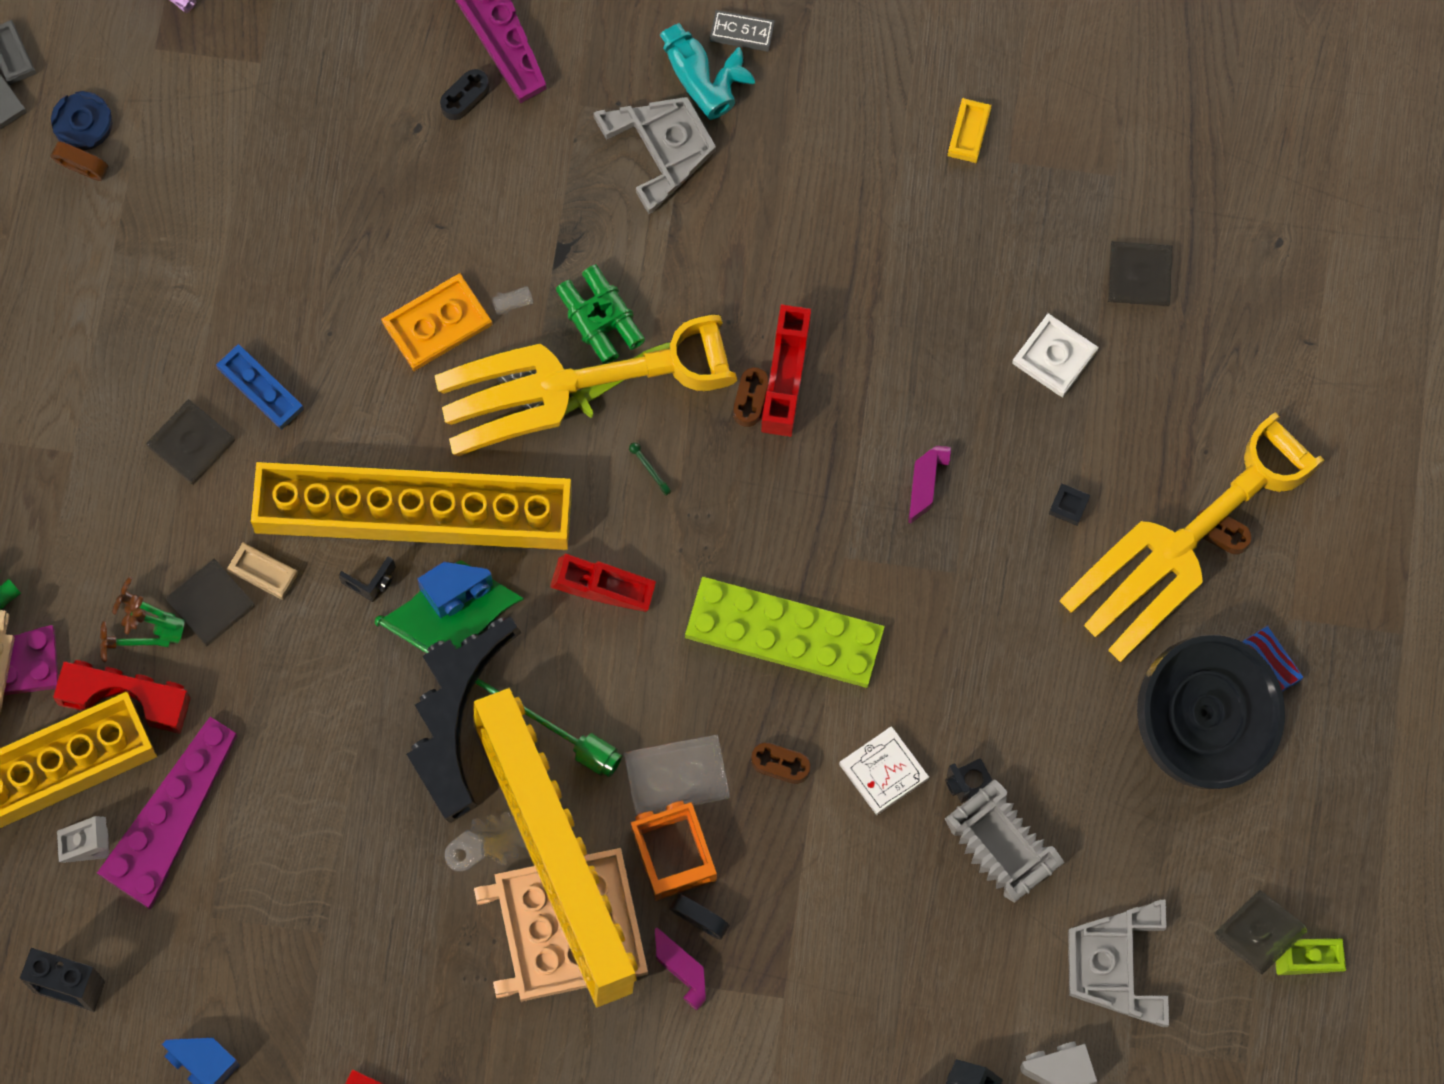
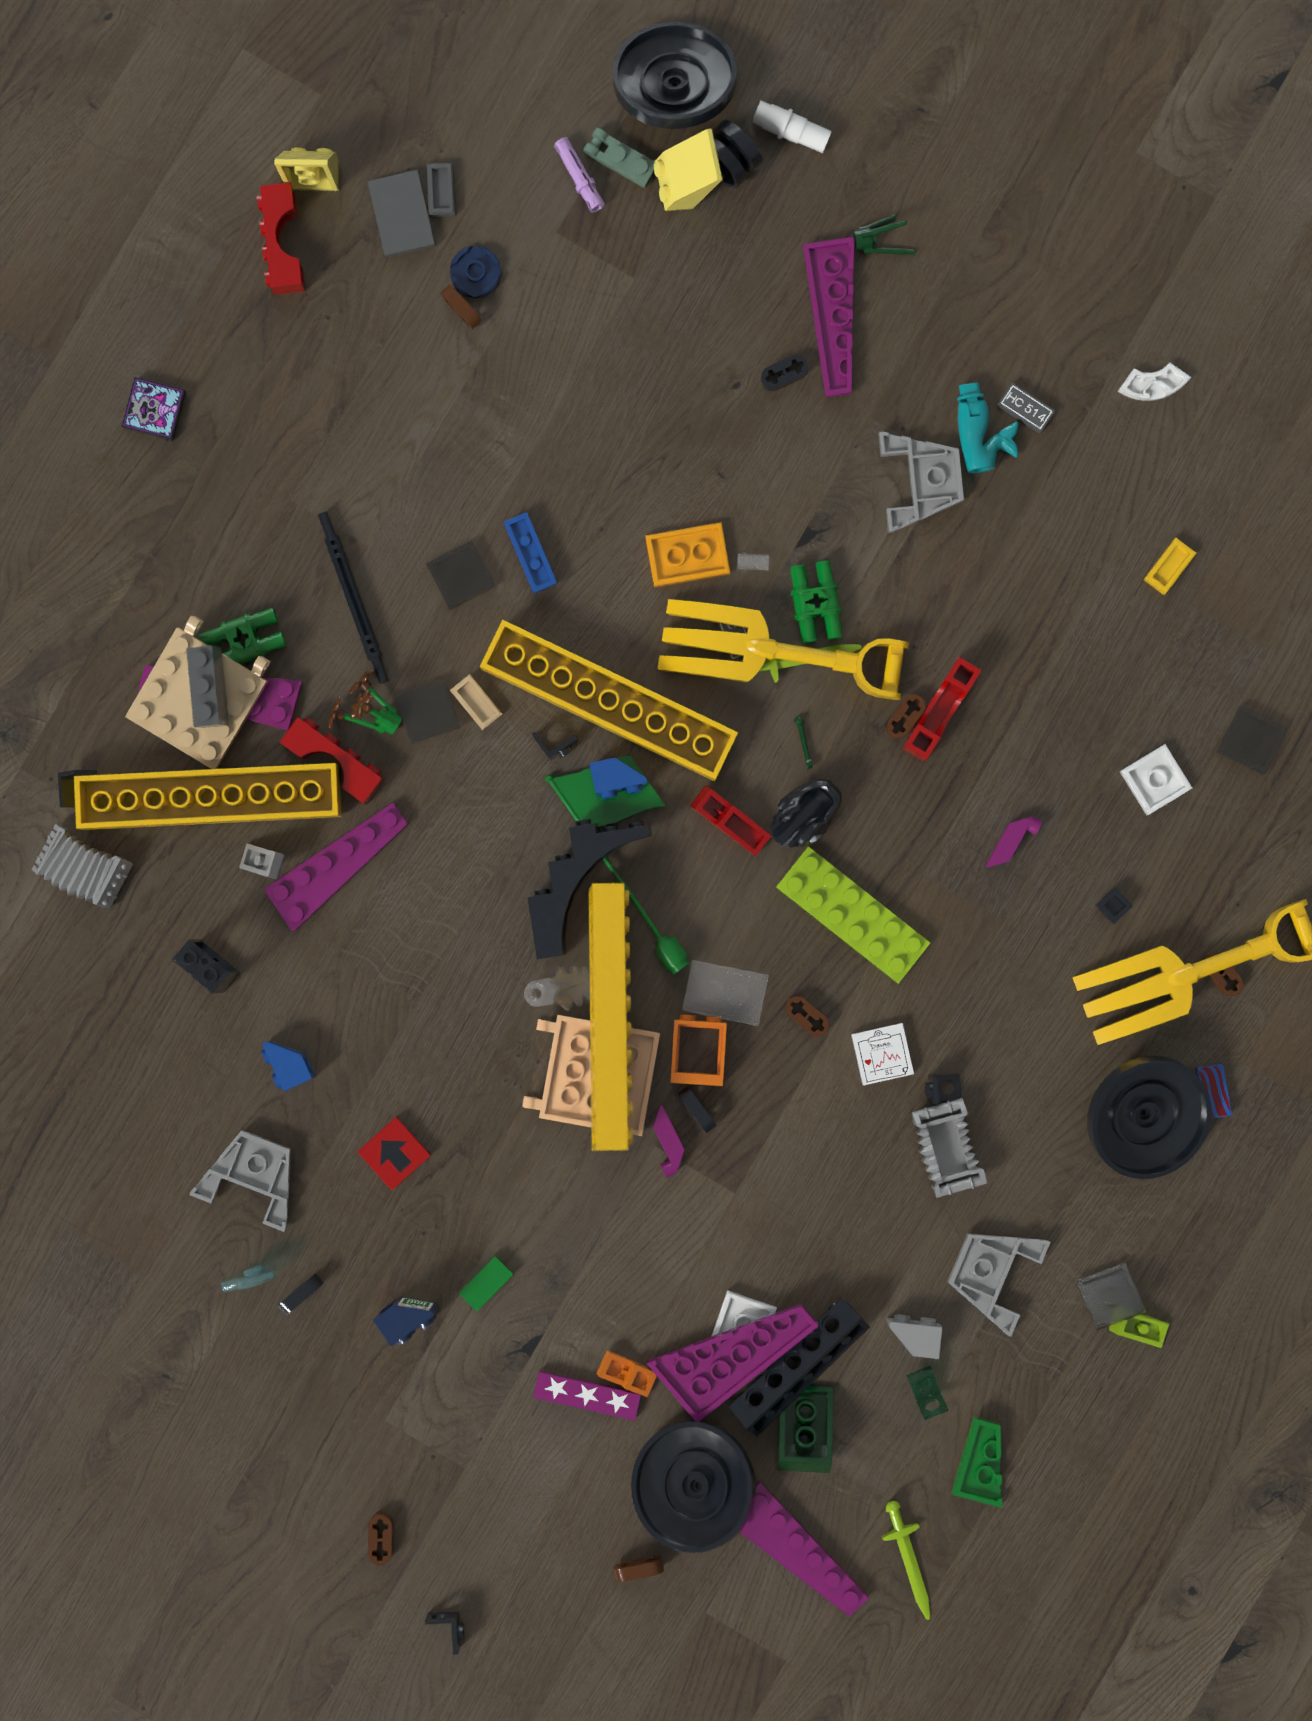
camera: 25 degrees right, 15 degrees up
none -> black axle [318,512,389,684]
none -> black hair [770,778,842,848]

